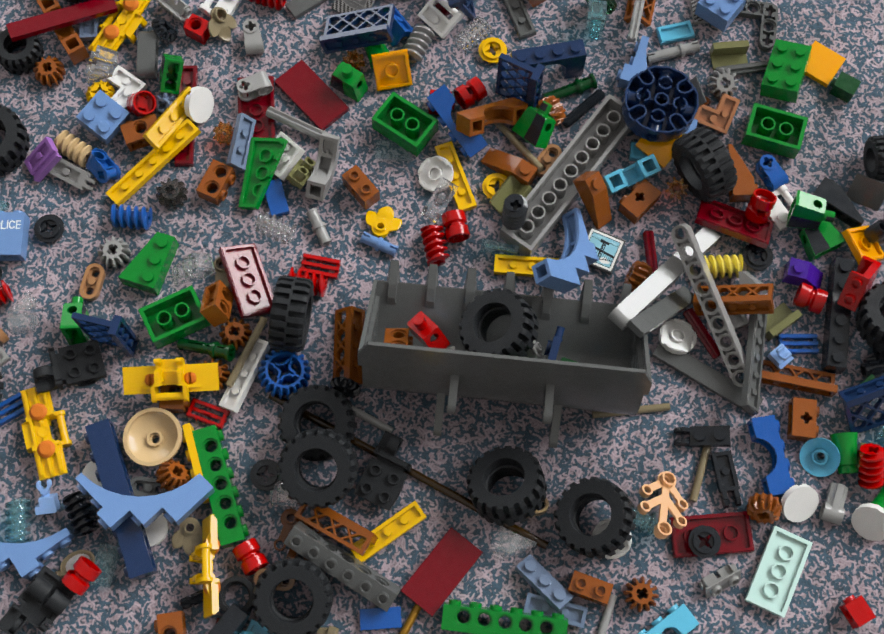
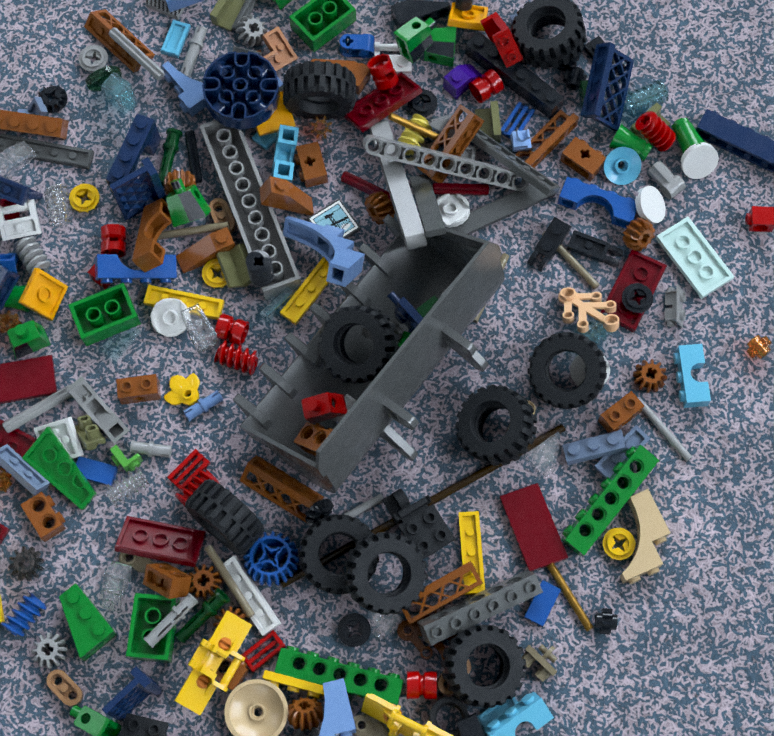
camera: 55 degrees left, 0 degrees up
none -> bright green bracket [110,445,143,472]
none -> light grey pin [143,593,198,648]
none -> pearl gold bar [388,112,439,140]

